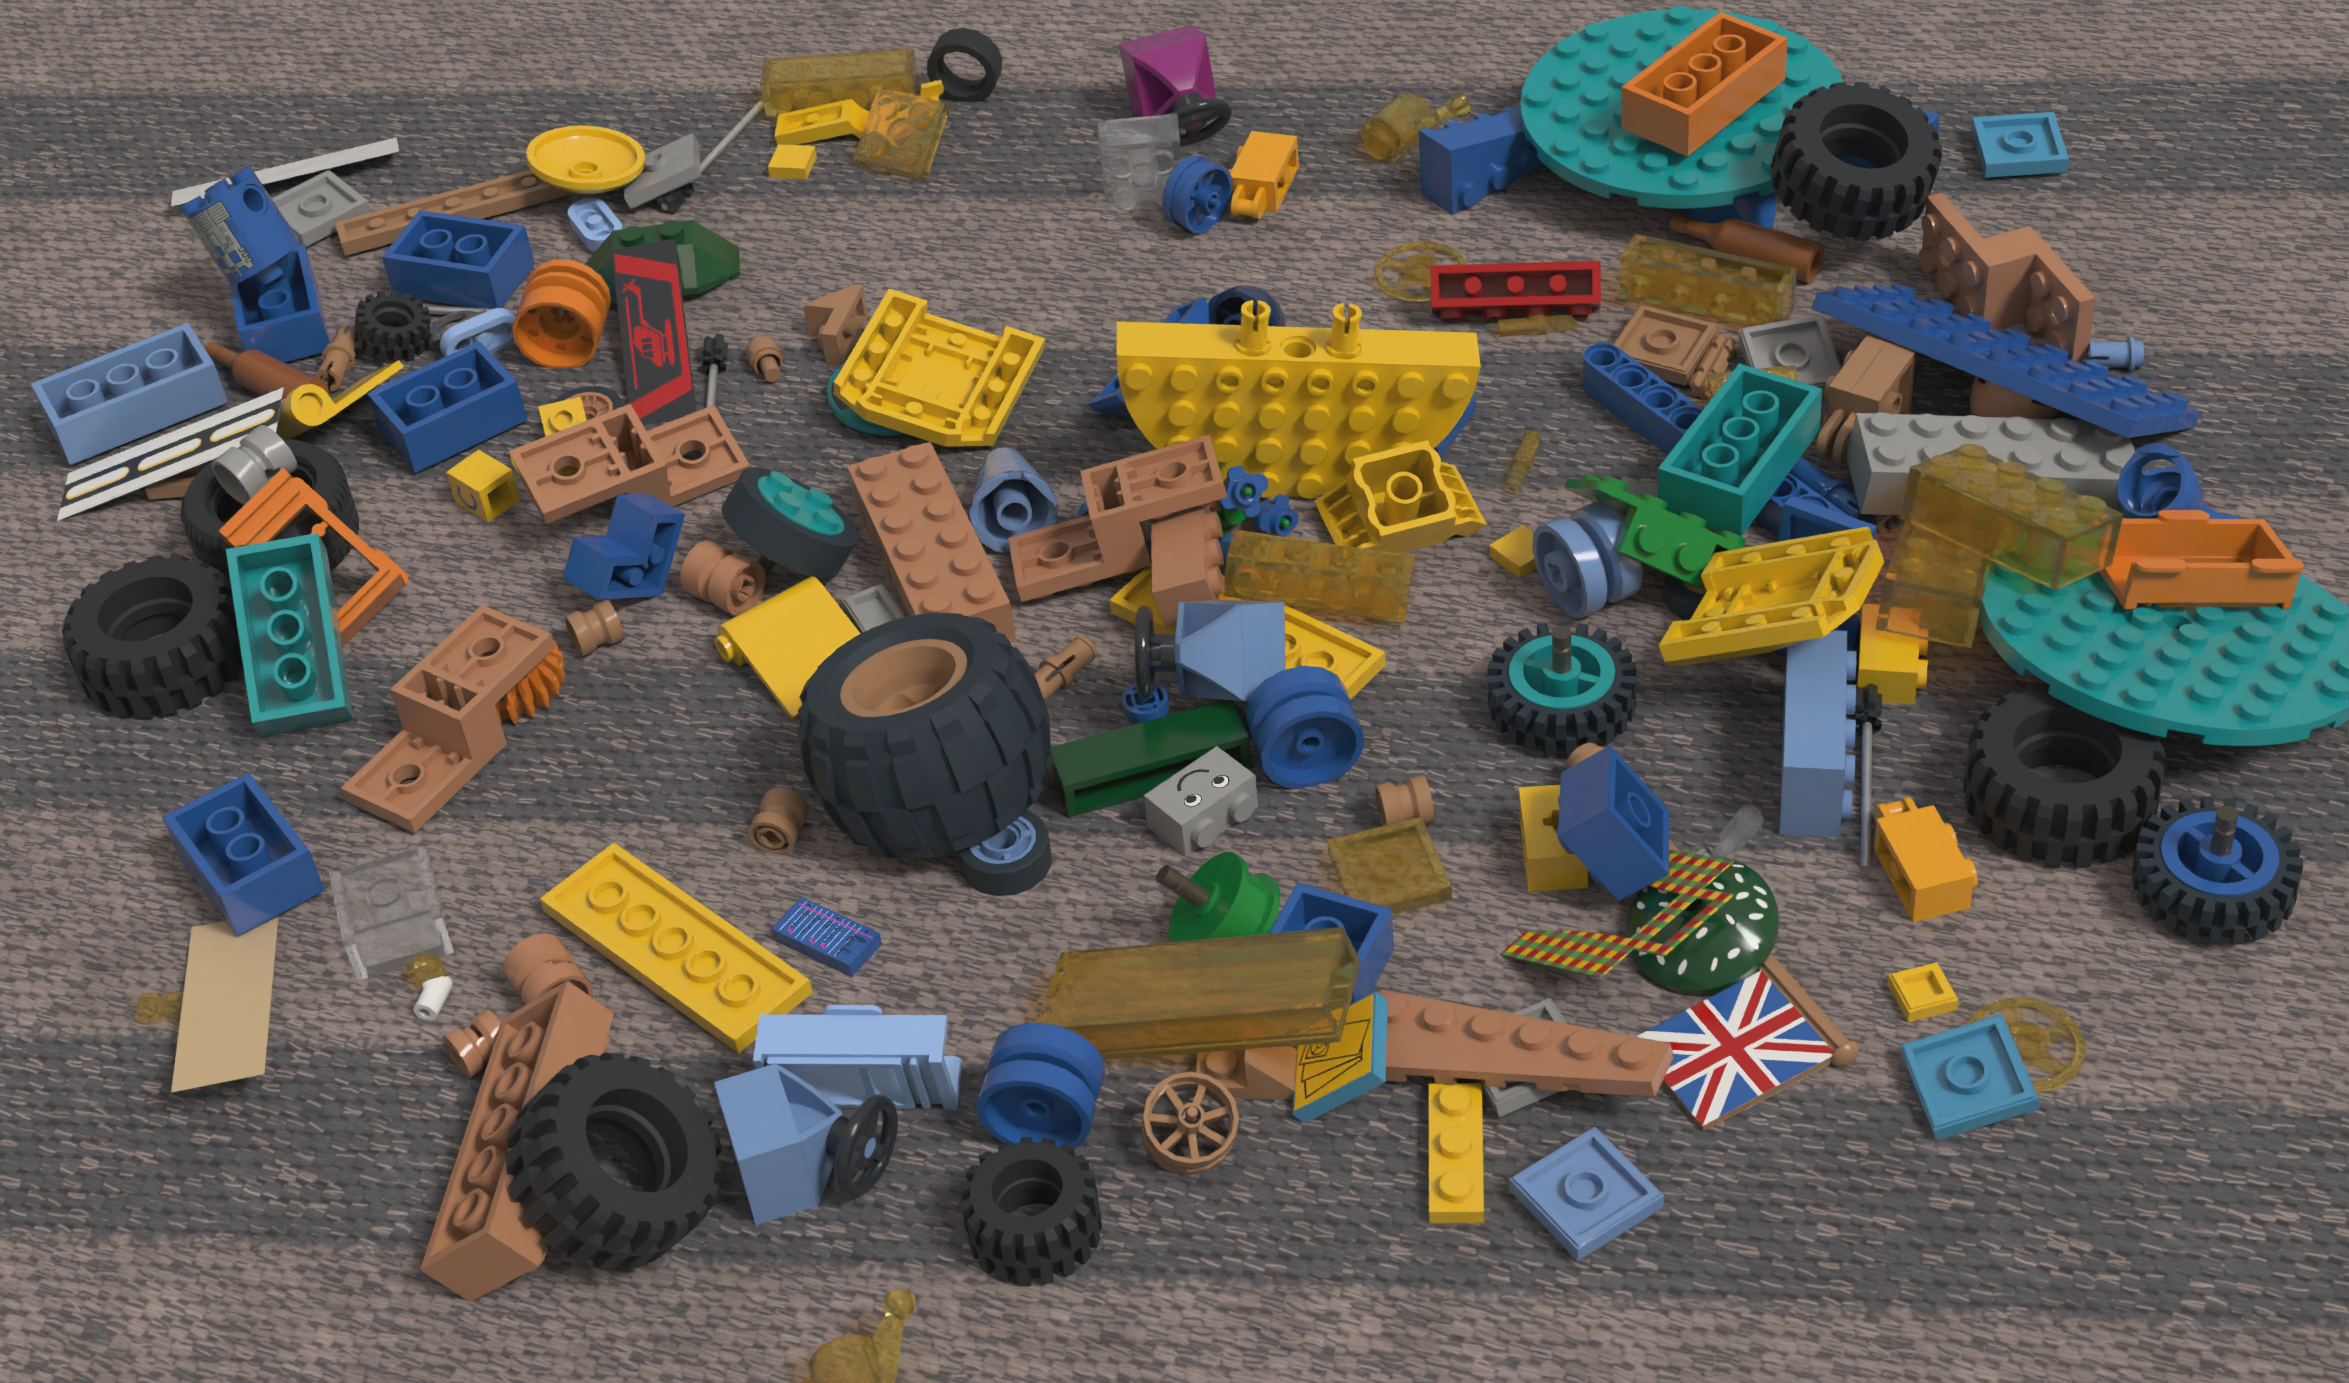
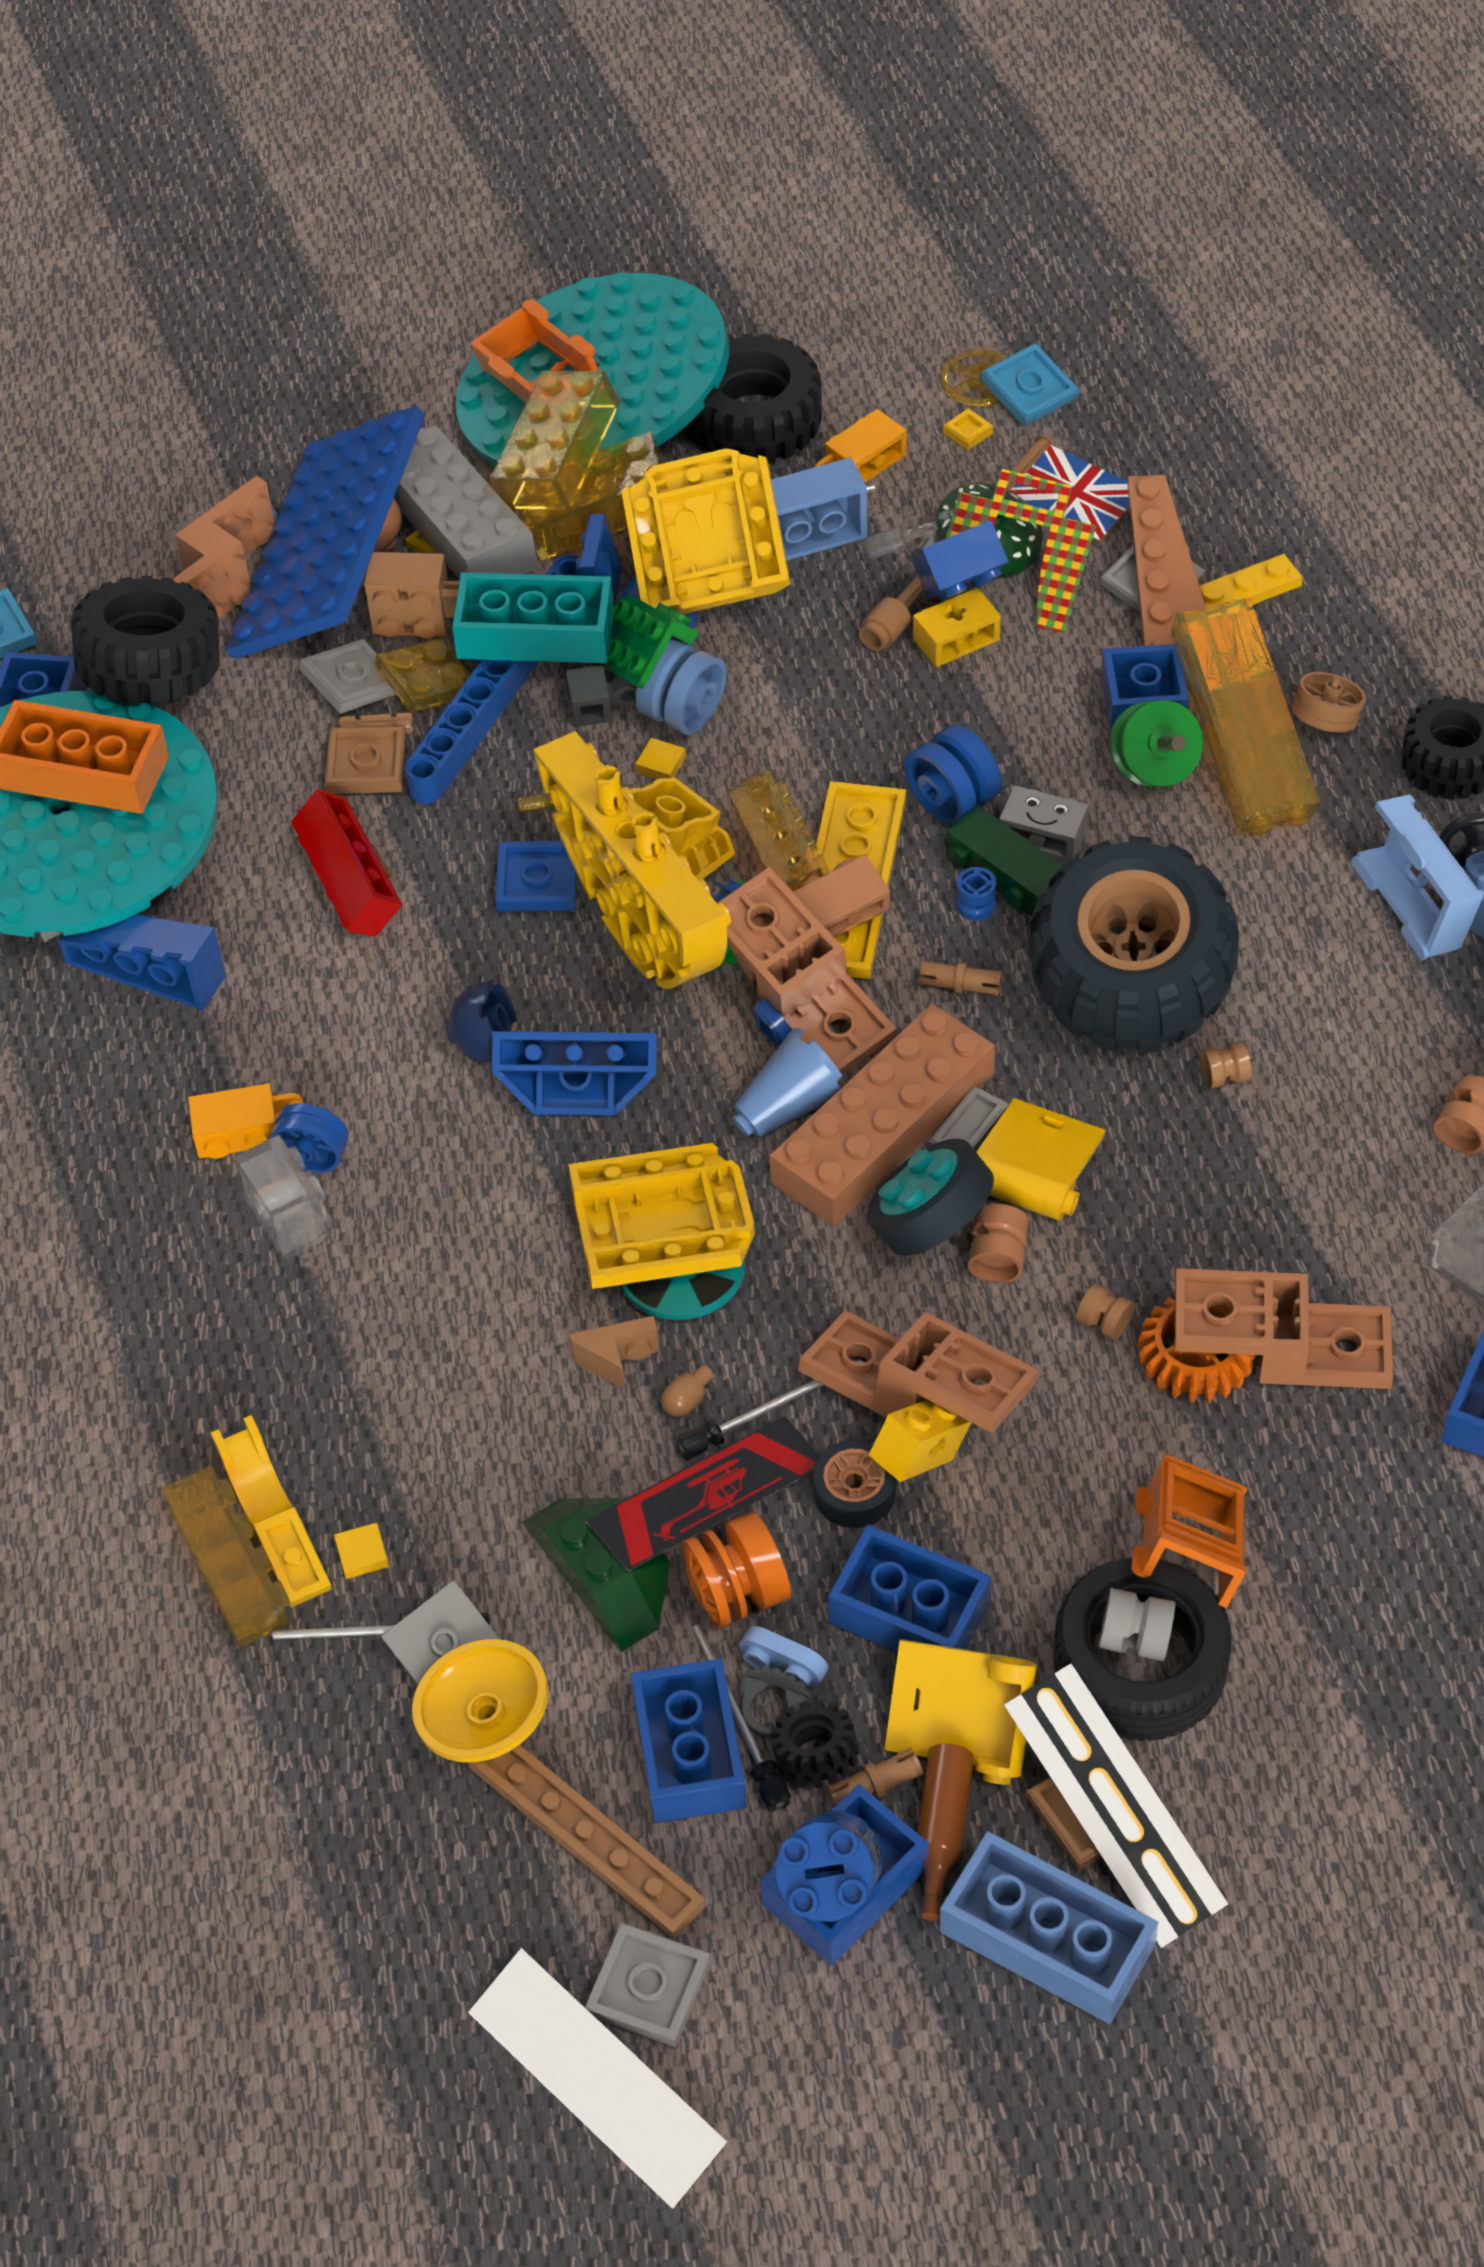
camera: 120 degrees left, 10 degrees up
black tyre [62,555,243,719] -> none
teal brick [226,533,353,737] -> none
yellow brick [446,450,521,523] -> none
yellow plate [540,843,813,1054] -> none
blue brick [563,494,685,600] -> none
light blue plate [568,198,623,252] -> none
blue tile [771,897,882,977] -> none
clear yellow plate [854,87,951,179] -> none
black tyre [927,28,1003,102] -> none
blue wheel [976,1022,1105,1149] -> none
magenta piece [1119,25,1232,146] -> none
medium blue piece [1135,600,1285,701] -> none
clear yellow plate [1327,817,1452,914] -> none
clear yellow piece [1360,92,1471,163] -> none
clear yellow wheel [1375,241,1467,301] -> none
medium nougat wheel [1375,775,1434,832] -> none
wheel [1487,622,1637,756] -> none
medium blue plate [1509,1127,1664,1262] -> none
clear yellow brick [1620,234,1797,327] -> none
dark orange piece [1670,214,1824,284] -> none
blue piece [2115,443,2239,519] -> none
wheel [2132,796,2303,945] -> none

